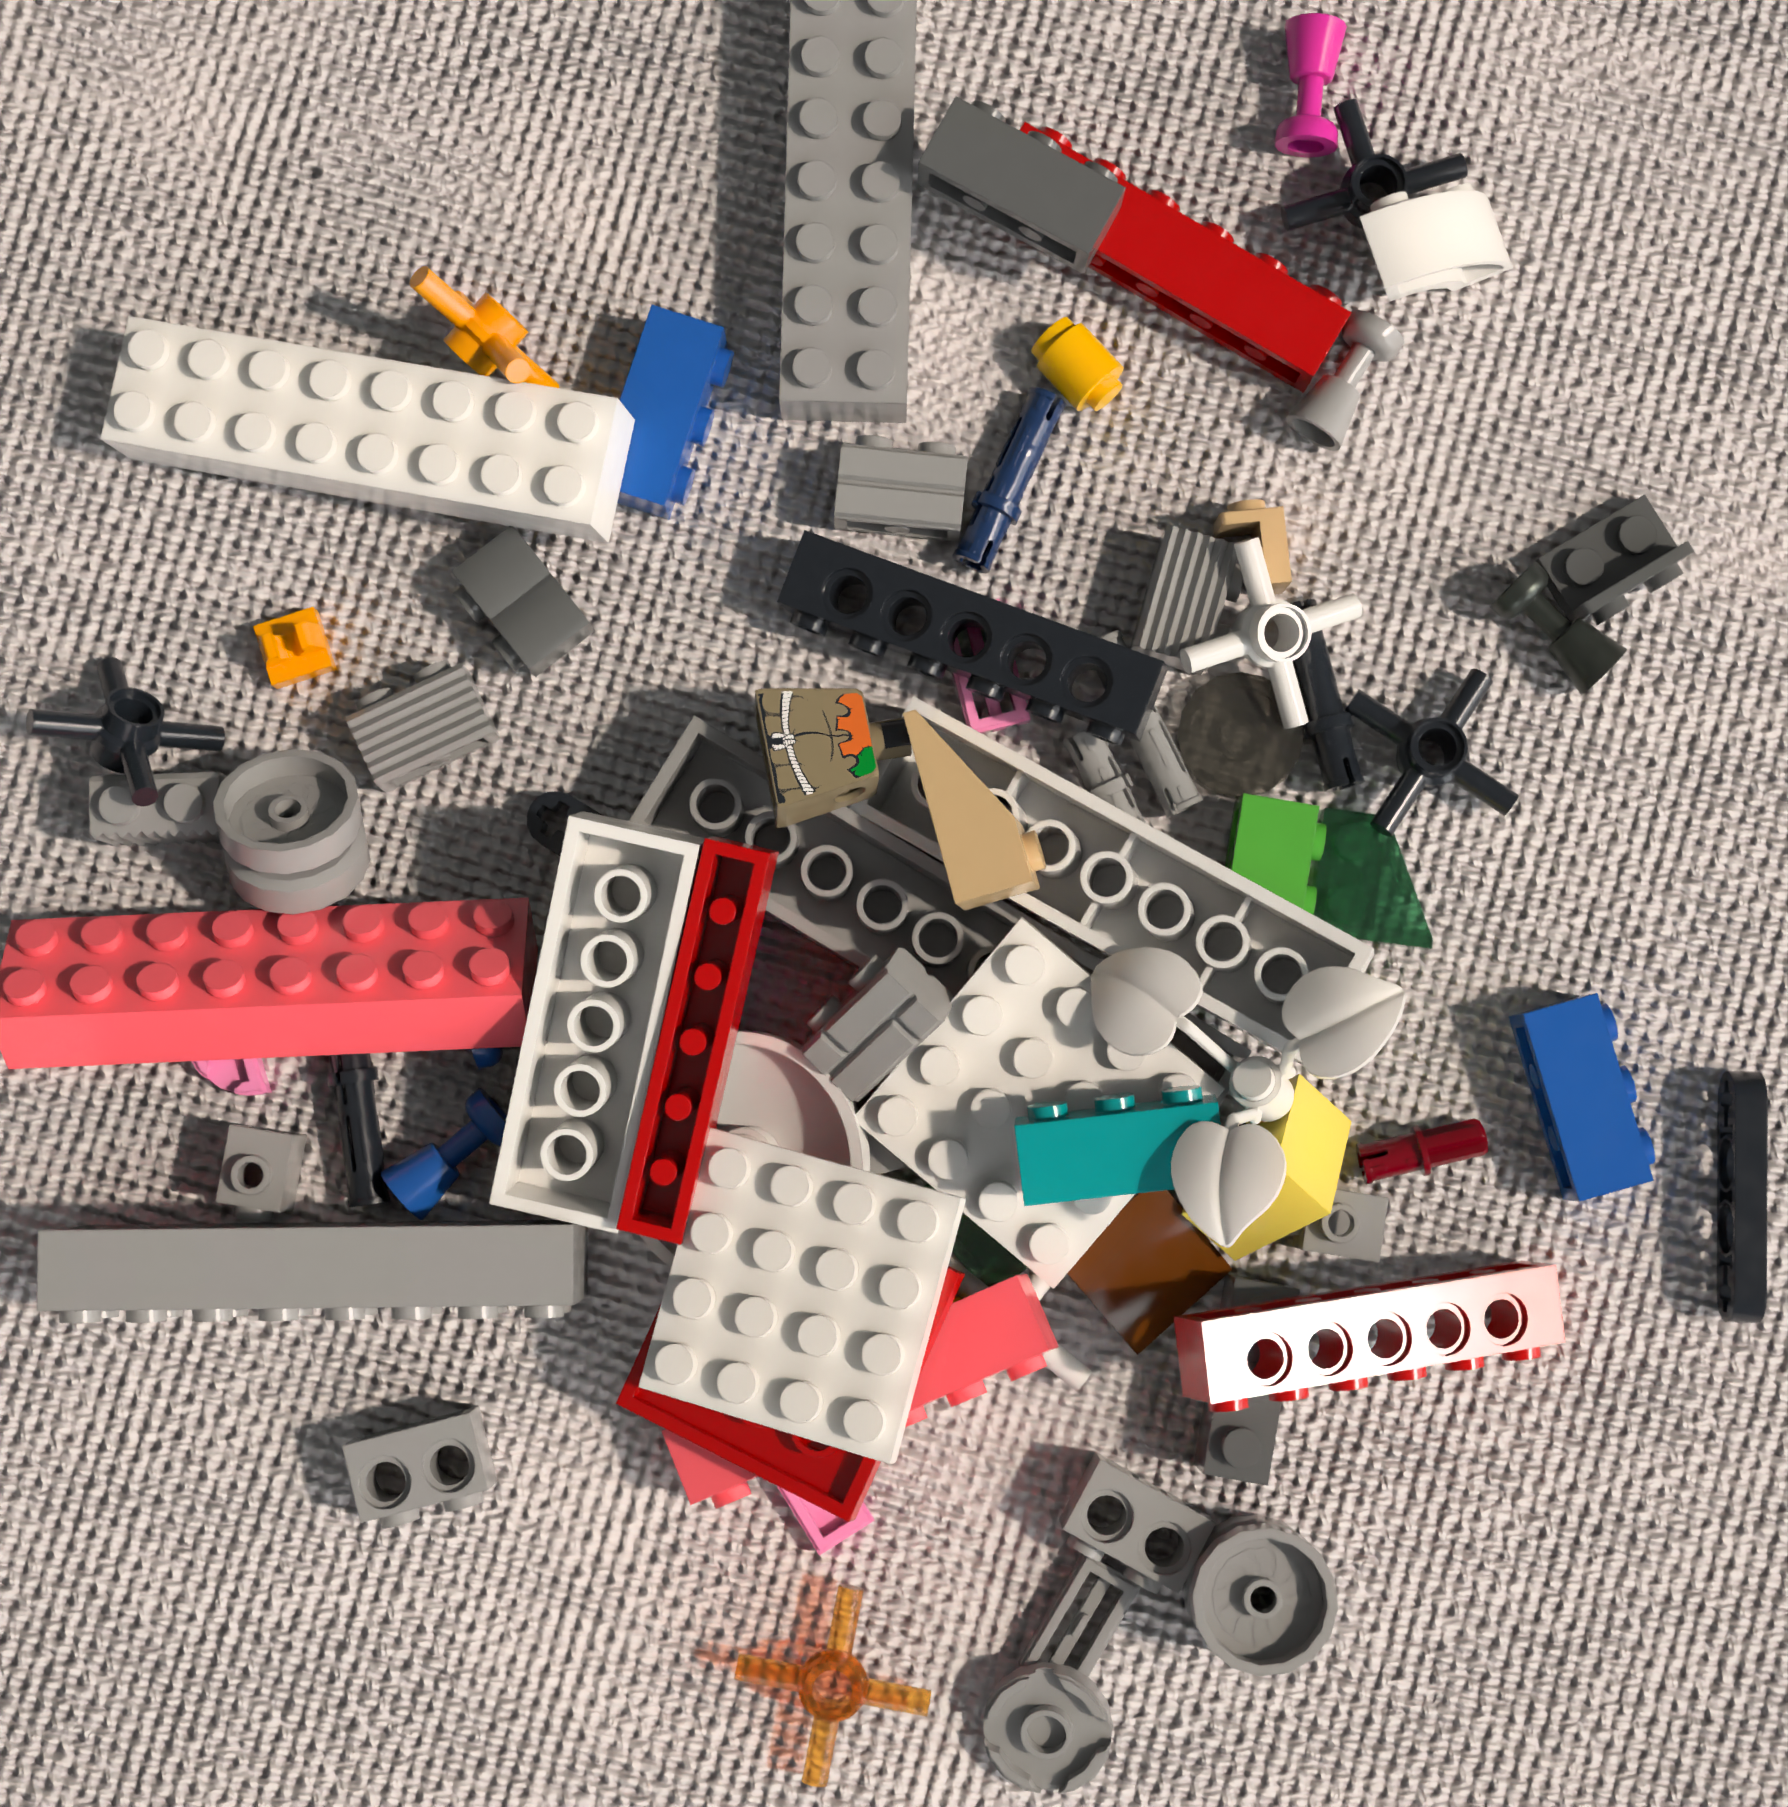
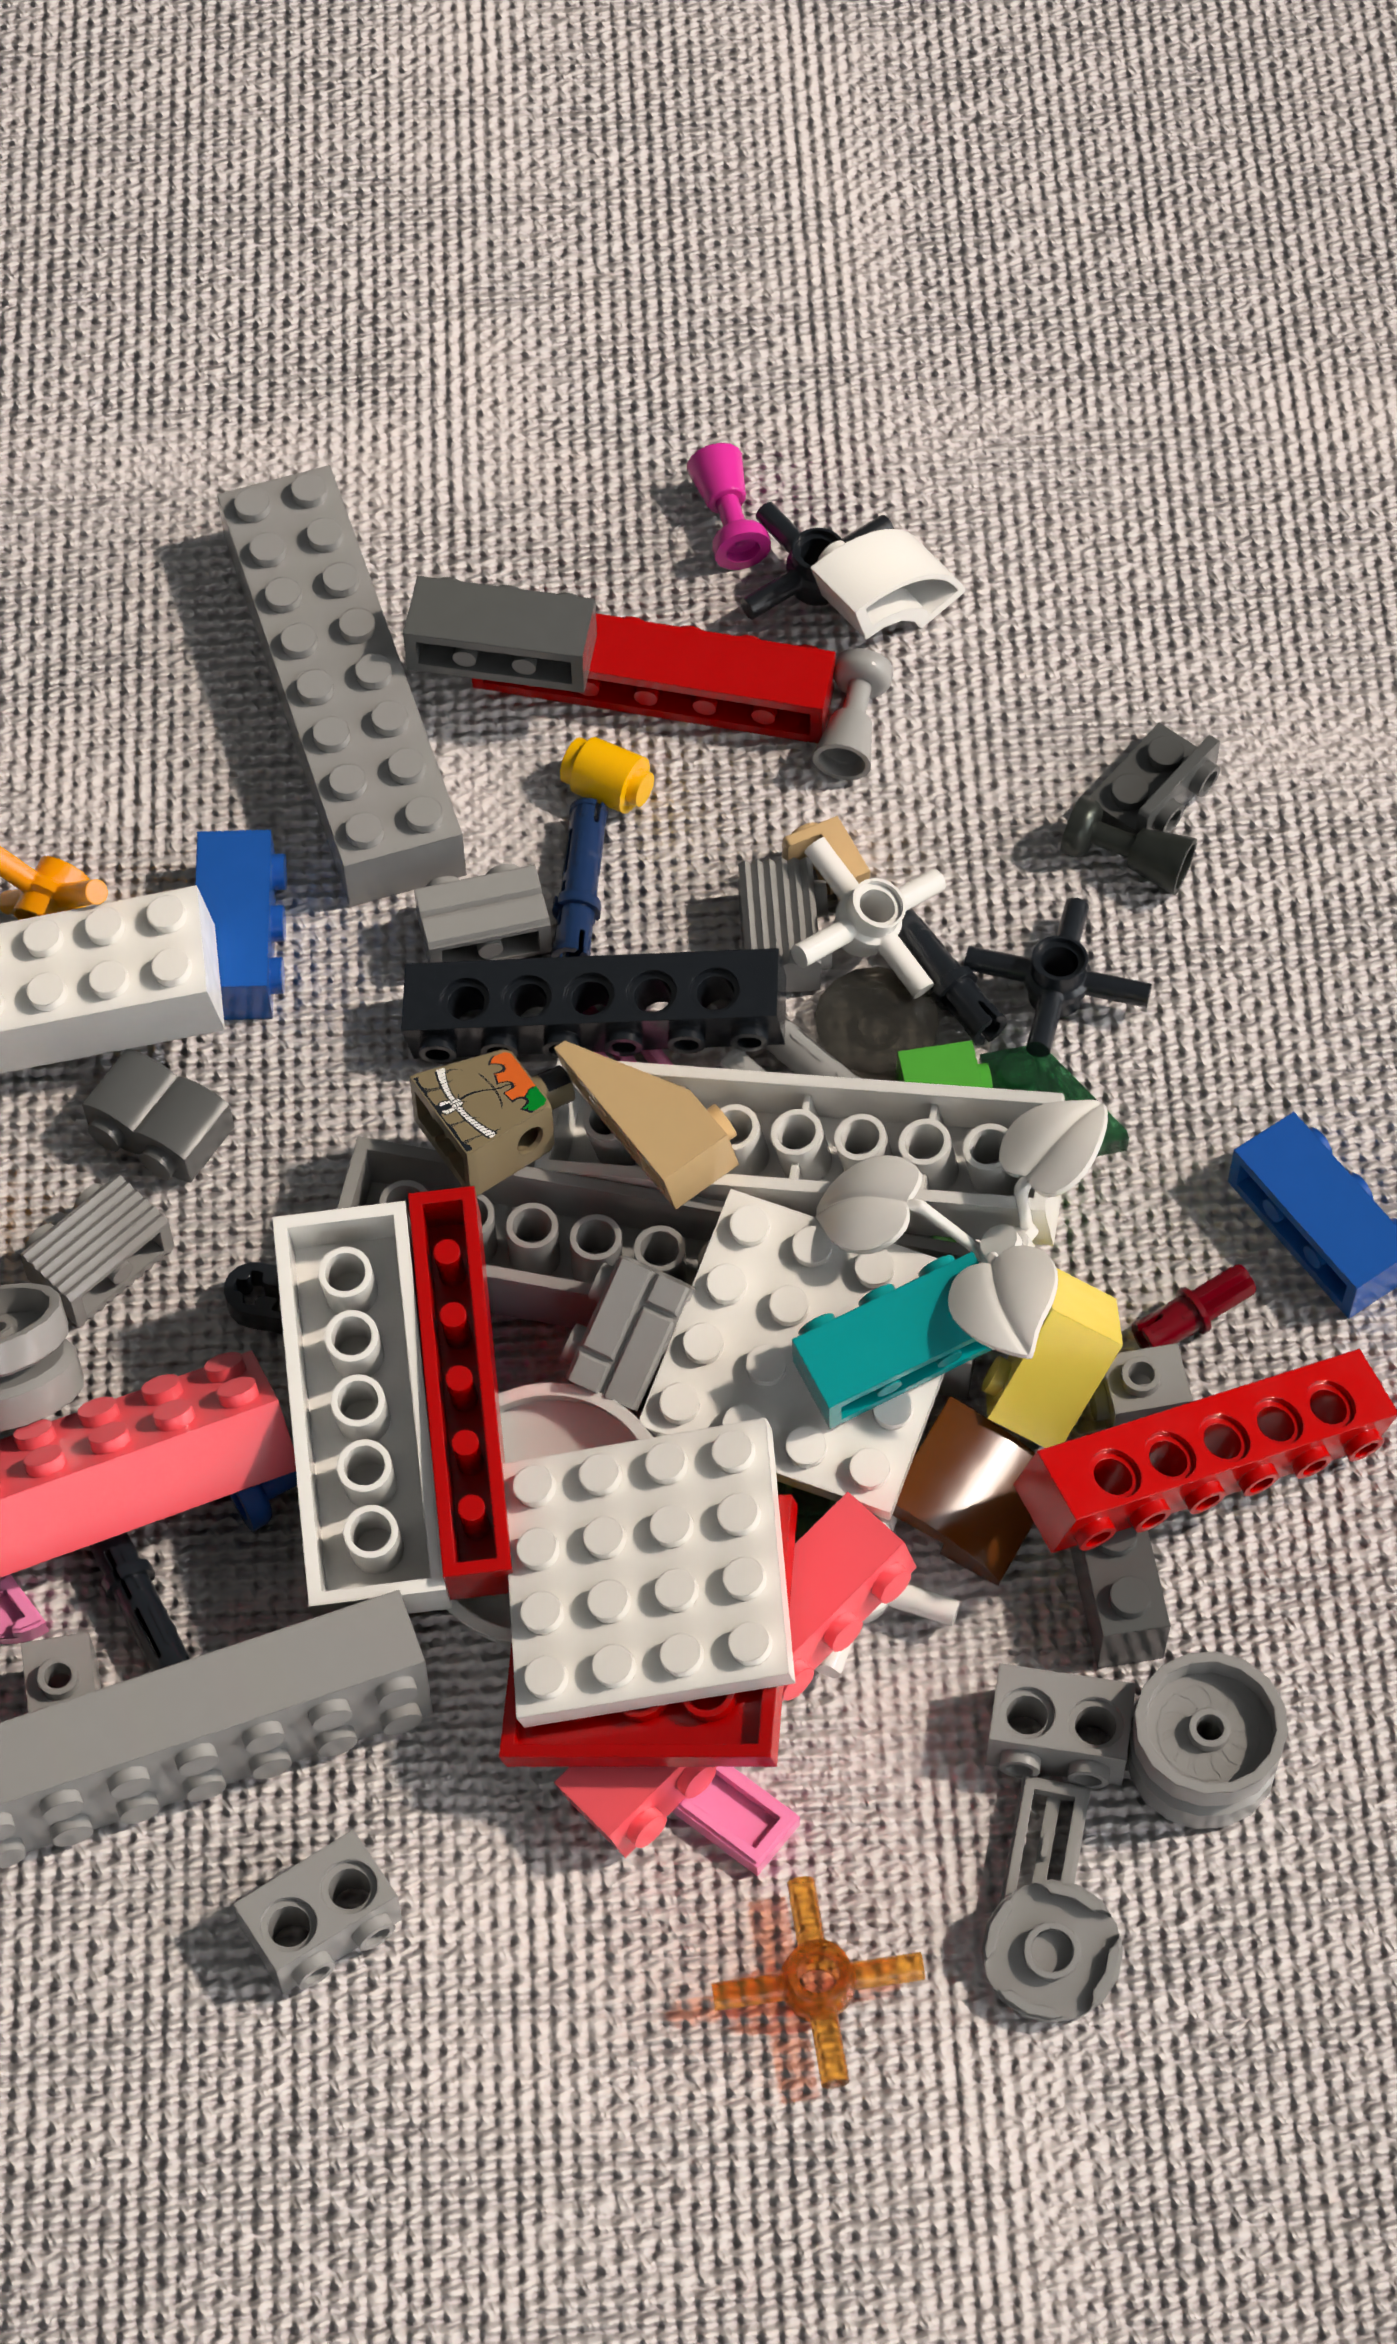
camera: 15 degrees left, 25 degrees down
blue piece [381,1088,507,1220] -> none

